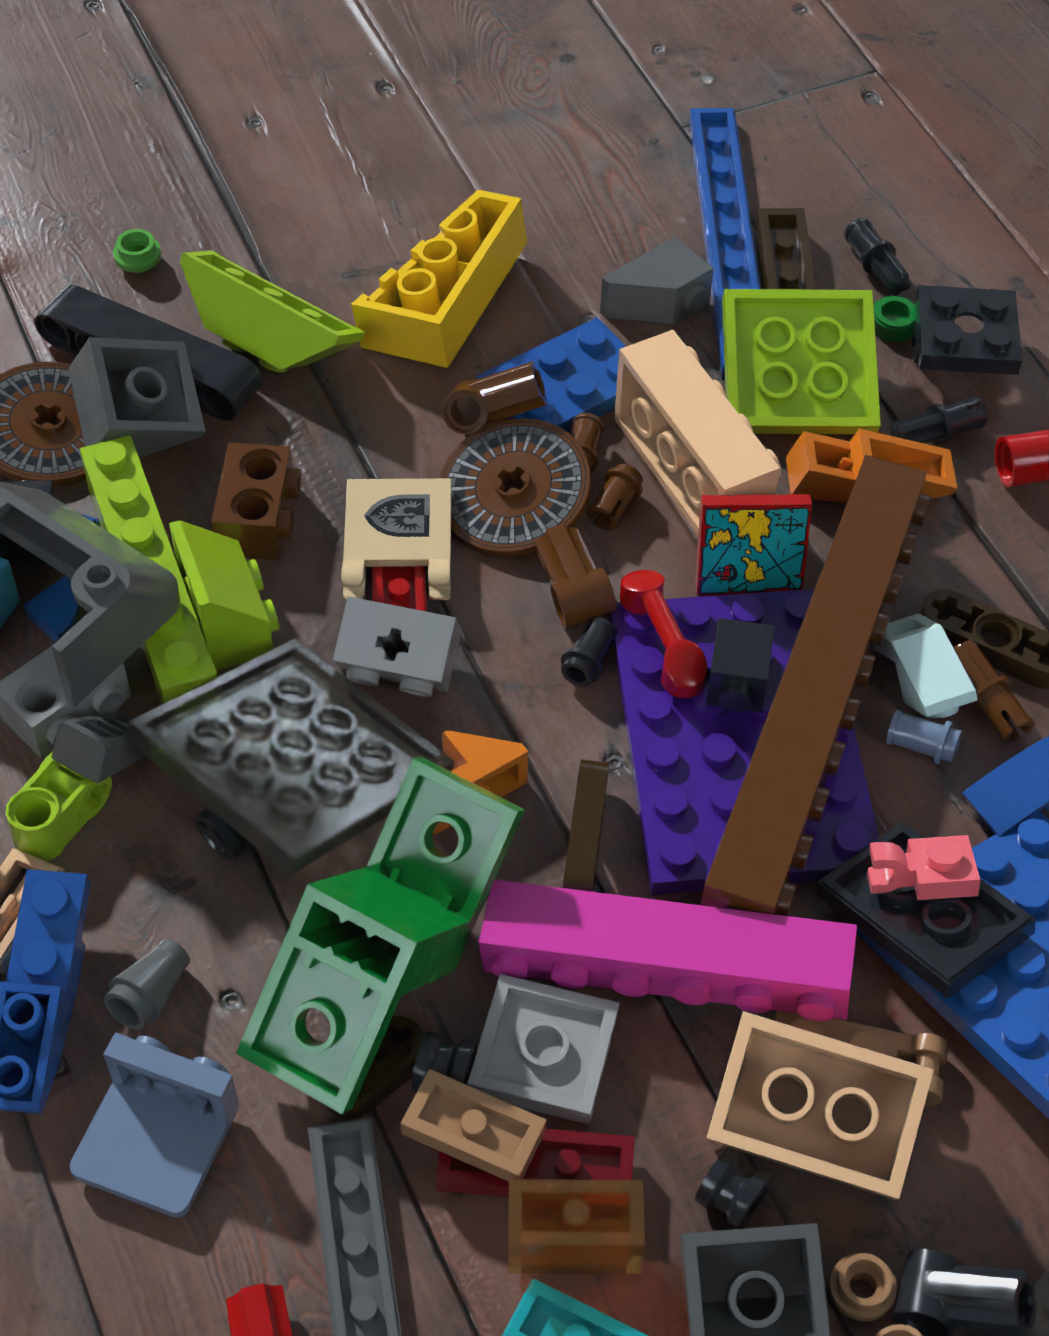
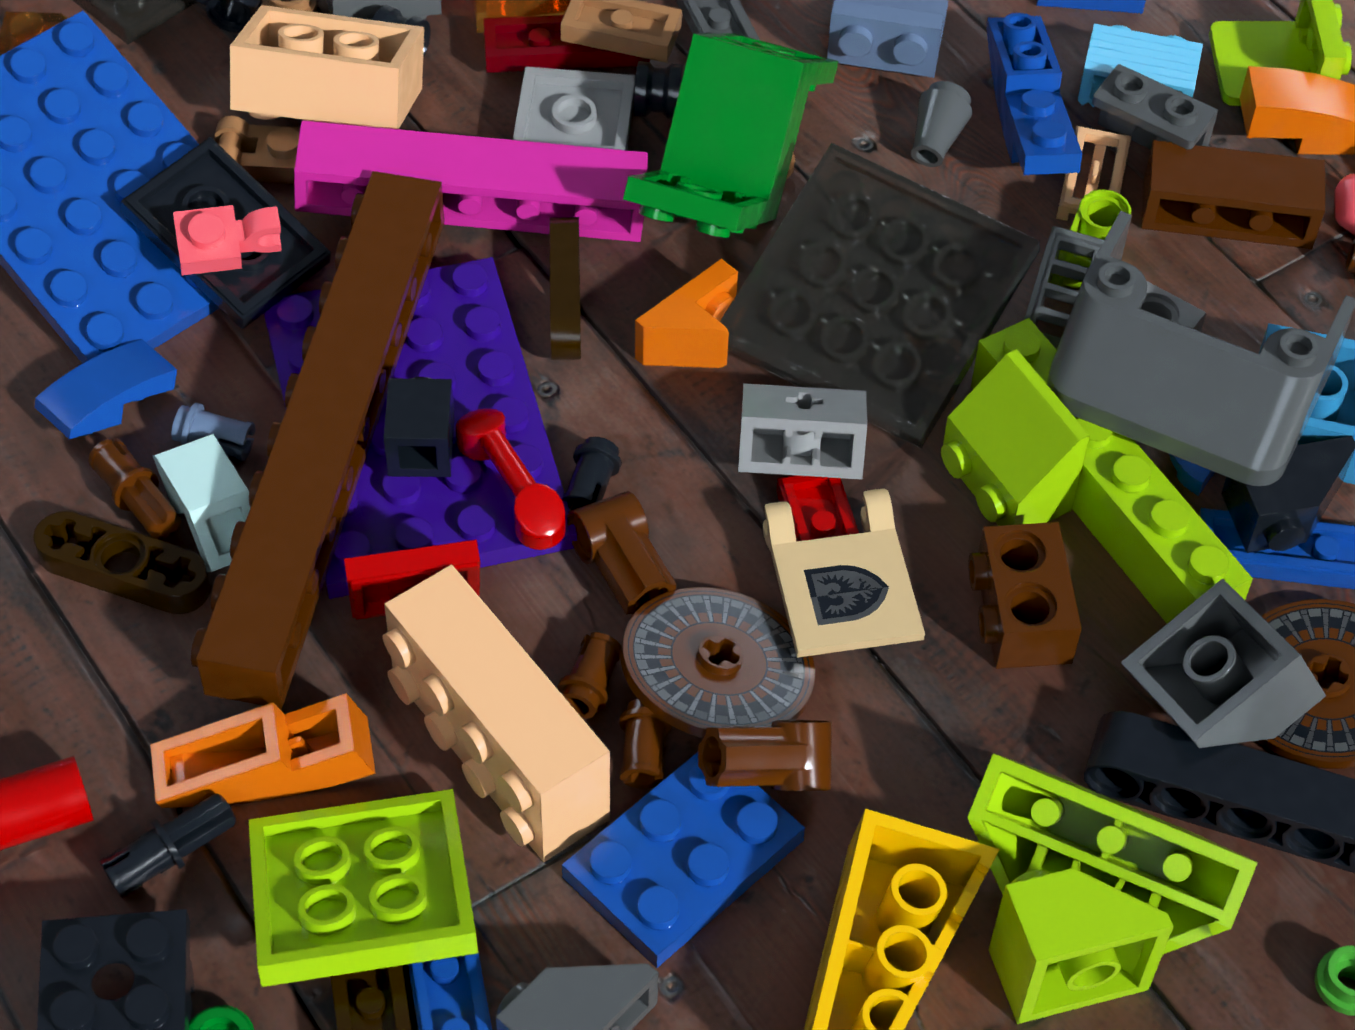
camera: 170 degrees right, 0 degrees up
none -> lime slope [988,868,1173,1024]

